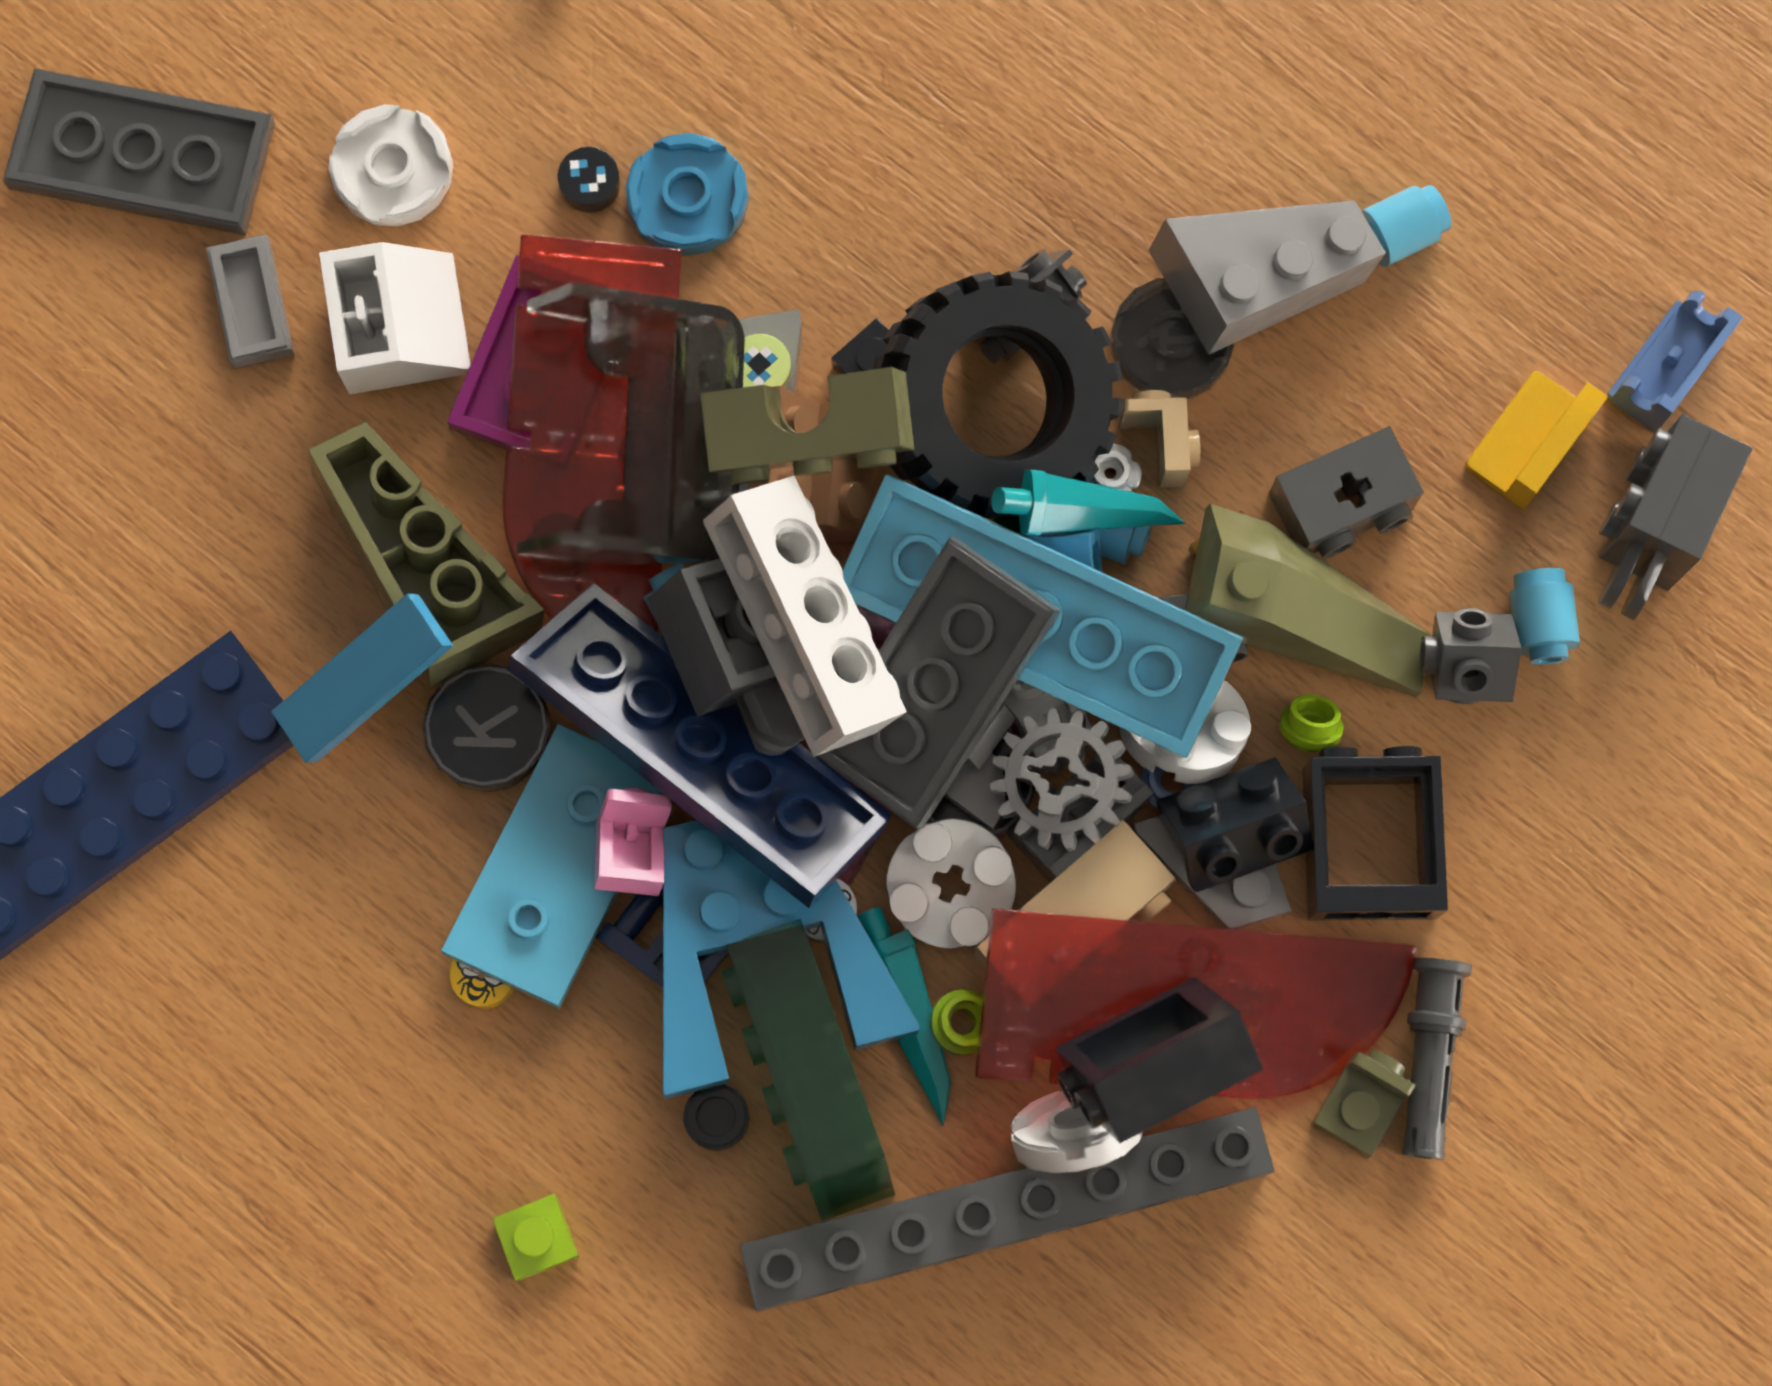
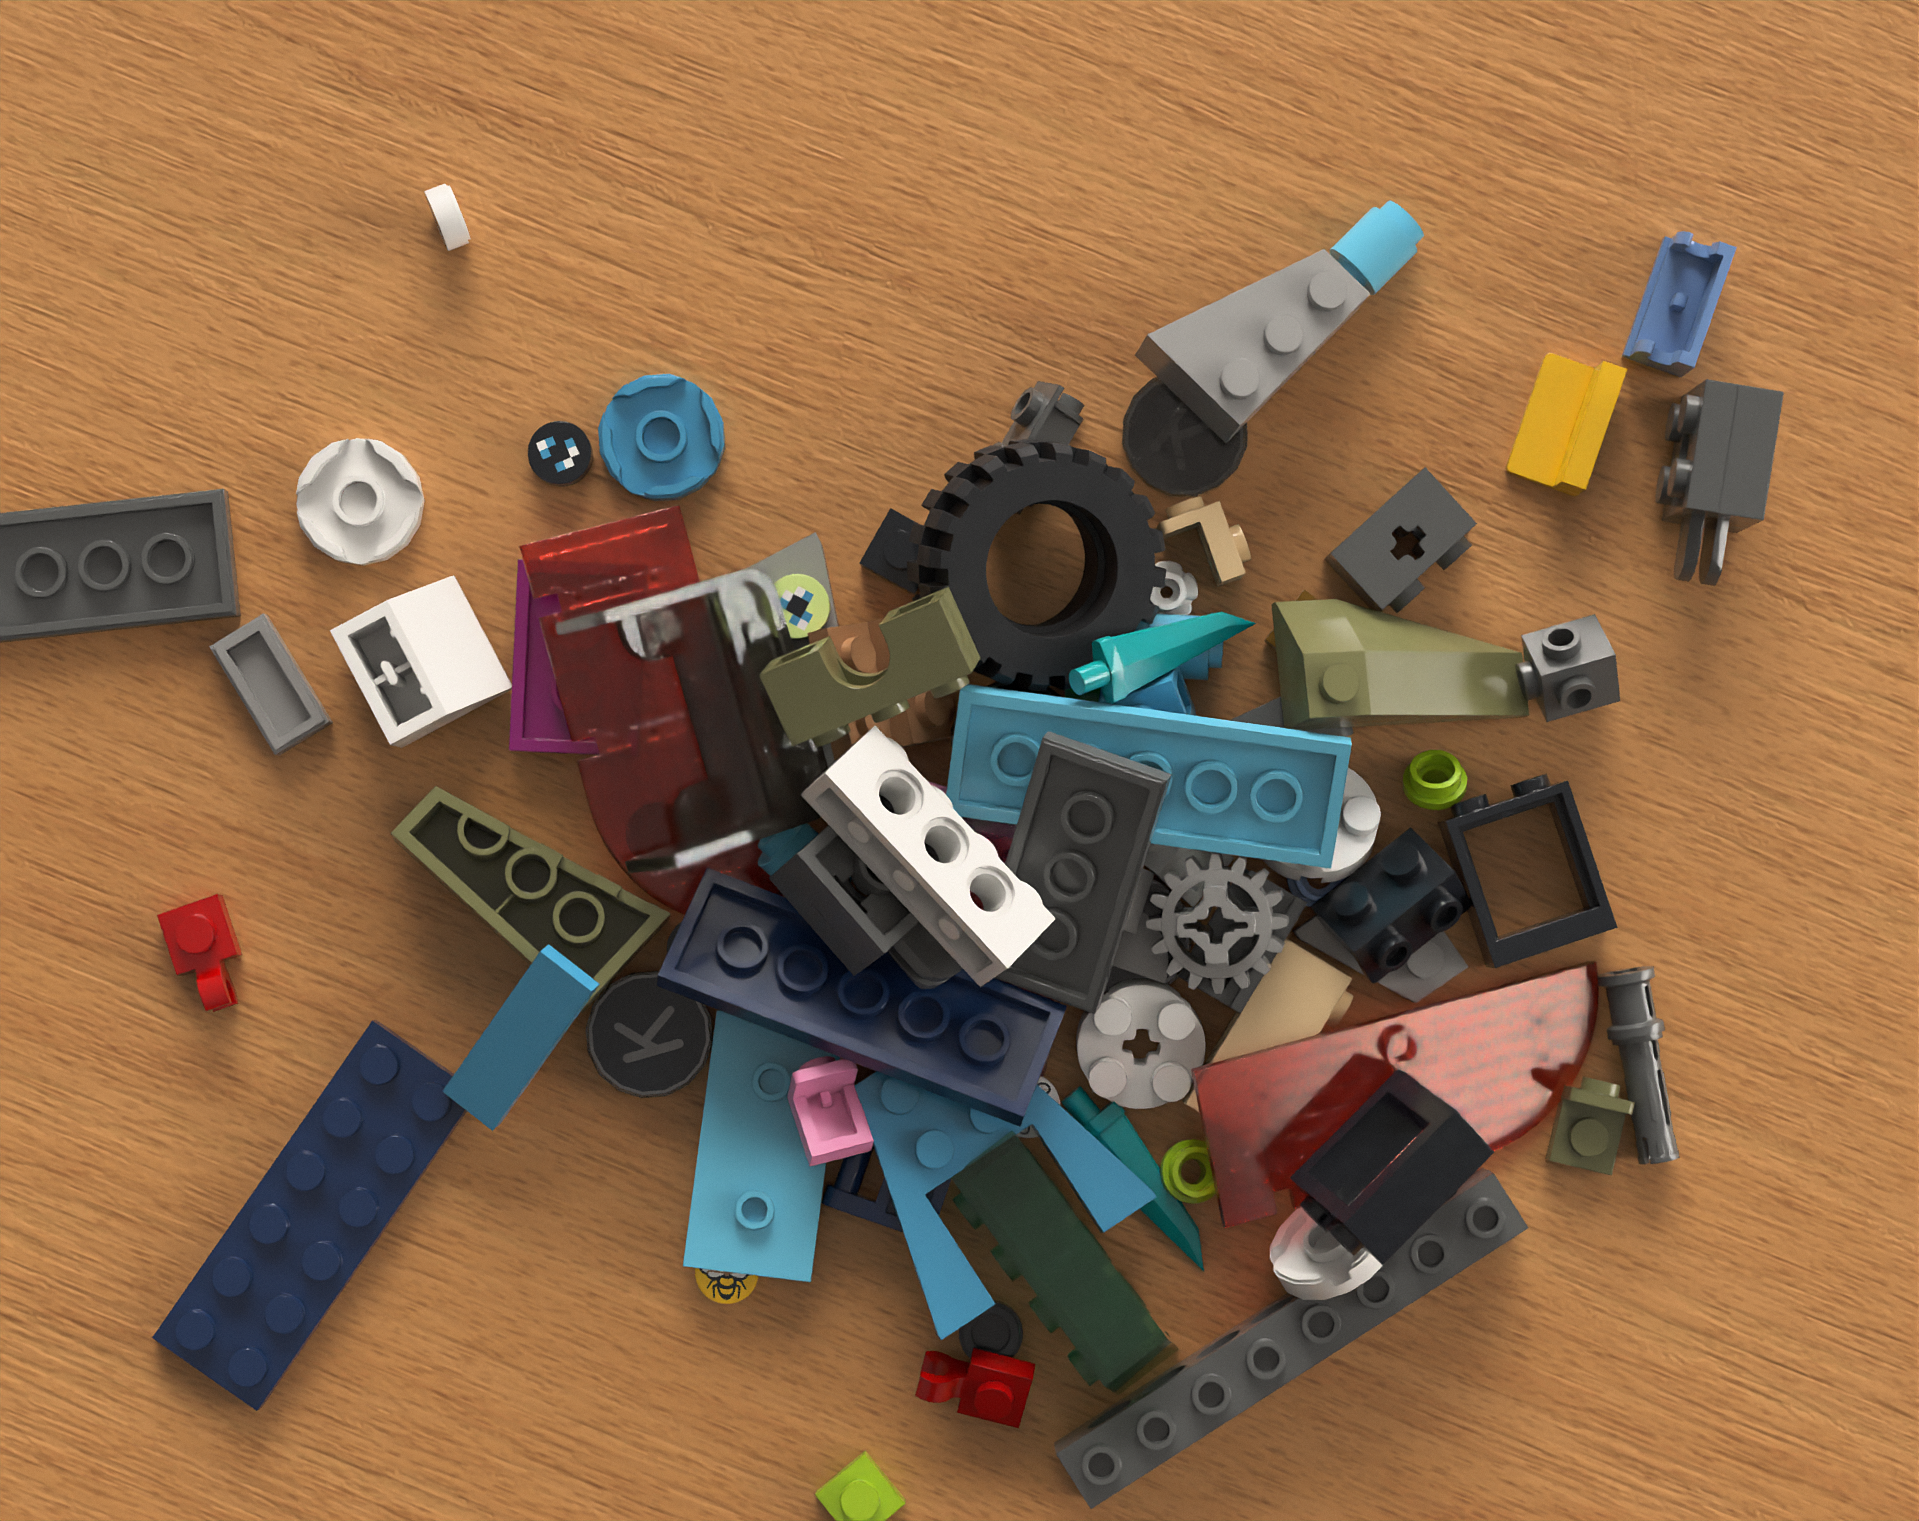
camera: 15 degrees left, 10 degrees up
medium azure brick [1509,568,1580,665] -> none
none -> red plate [157,894,242,1012]
none -> red plate [915,1348,1036,1428]

